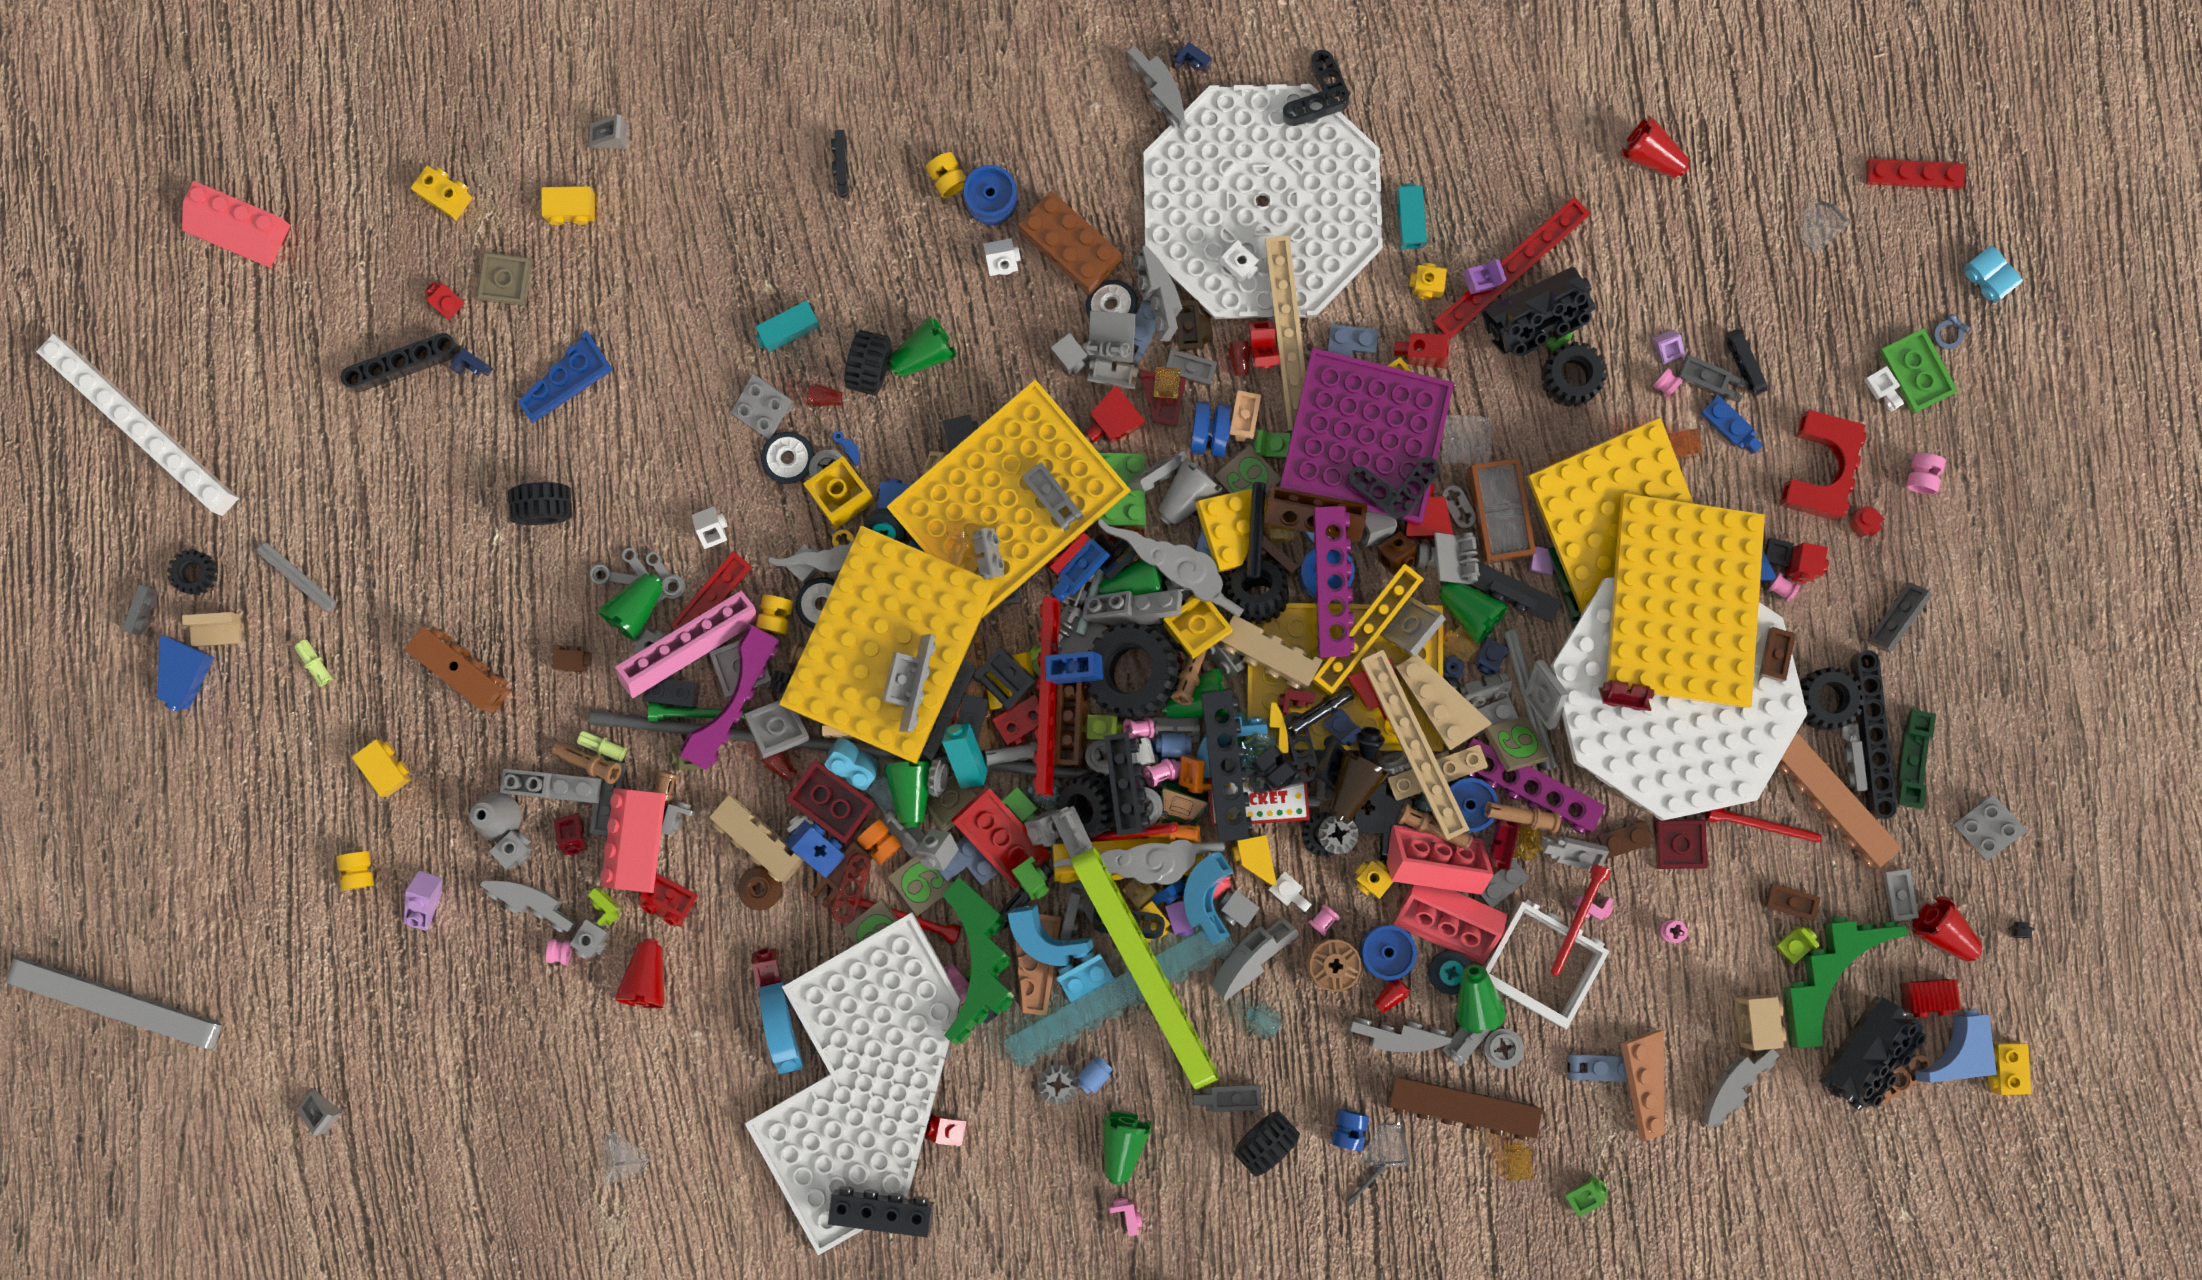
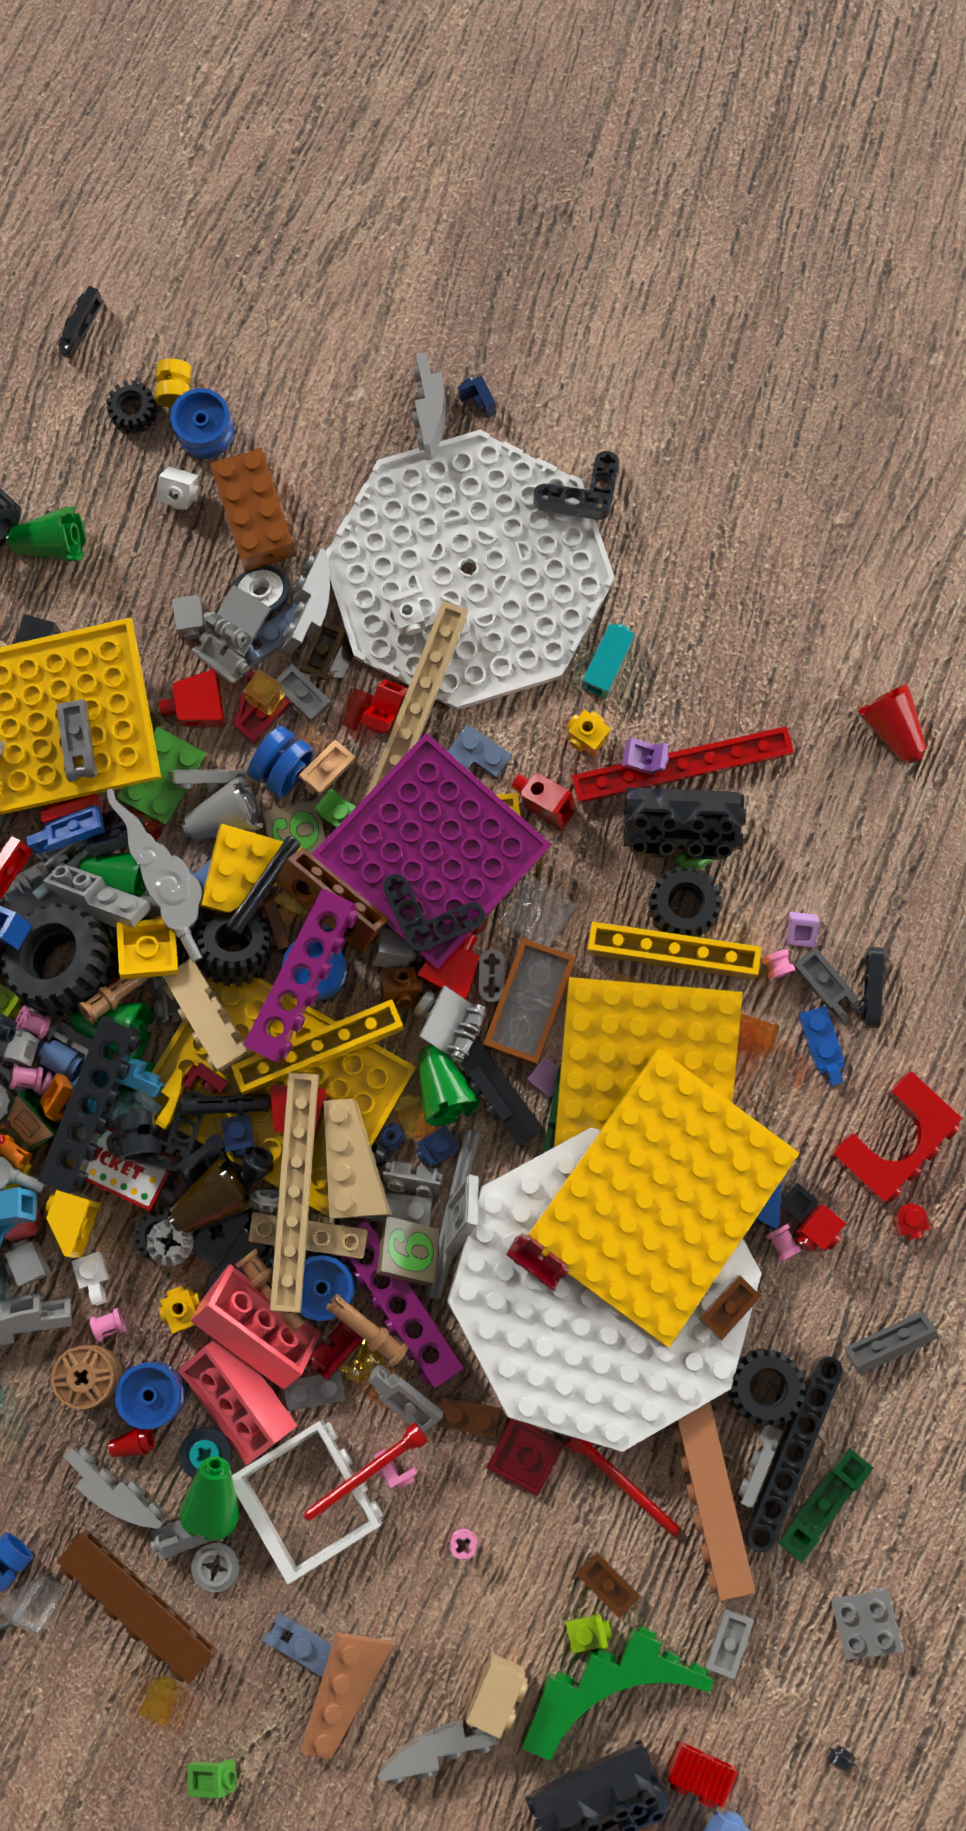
camera: 35 degrees right, 5 degrees down
light grey plate [1380,596,1446,656] -> none
red cone [1912,896,1982,962] -> none
none -> black tyre [106,380,158,434]
none -> yellow brick [587,921,762,980]

